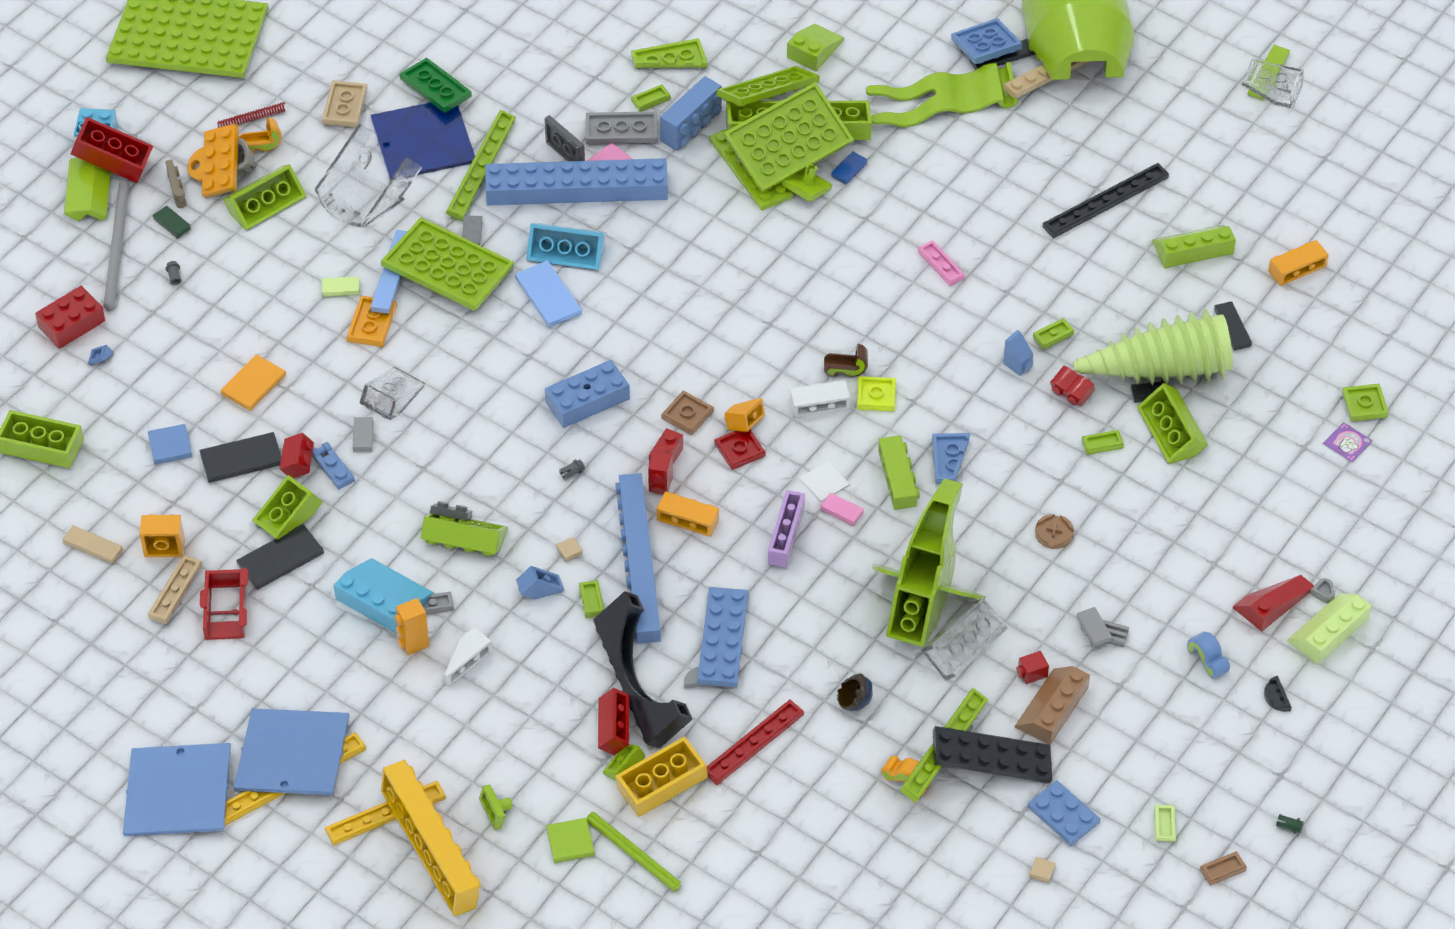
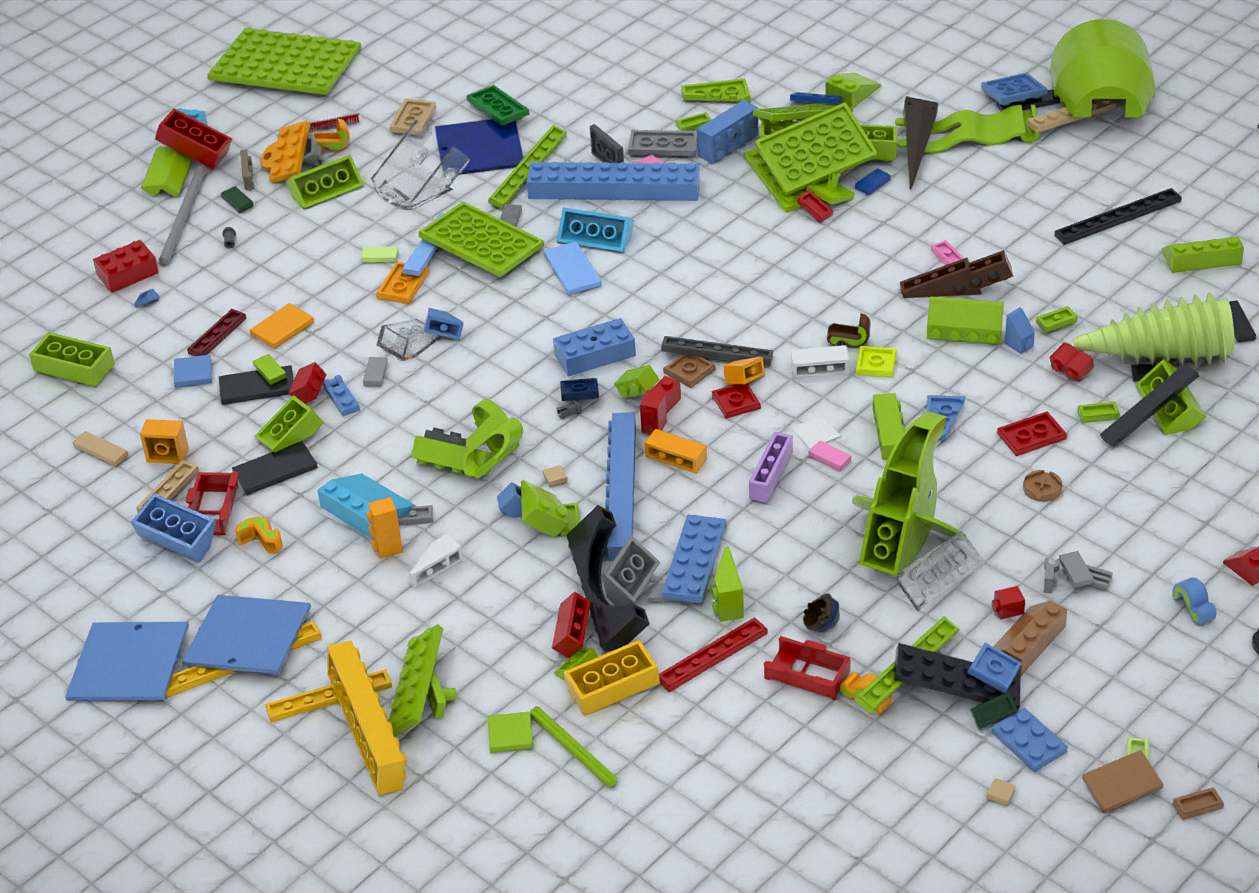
camera: 10 degrees right, 10 degrees down
none -> medium blue slope [131,493,216,563]
none -> dark red tile [187,309,247,357]
none -> light orange animal [235,516,283,553]
none -> lime tile [253,354,287,385]
none -> lime plate [387,624,443,737]
none -> medium blue slope [424,308,464,340]
none -> lime panel [462,399,523,479]
none -> lime slope [521,480,568,538]
none -> dark blue tile [560,378,599,401]
none -> light grey slope [603,535,661,606]
none -> lime brick [614,365,660,398]
none -> dark grey tile [661,336,773,366]
none -> lime slope [711,546,744,622]
none -> red piece [764,636,851,701]
none -> blue tile [790,92,842,105]
none -> red tile [797,190,833,223]
none -> reddish brown brick [900,250,1013,298]
none -> dark brown plate [903,96,938,190]
none -> lime slope [927,296,1004,345]
none -> medium blue tile [967,643,1022,693]
none -> dark green tile [969,692,1018,729]
none -> red tile [997,411,1067,456]
none -> light grey plate [1044,558,1060,593]
none -> medium nougat tile [1082,750,1164,813]
none -> black tile [1100,364,1199,447]

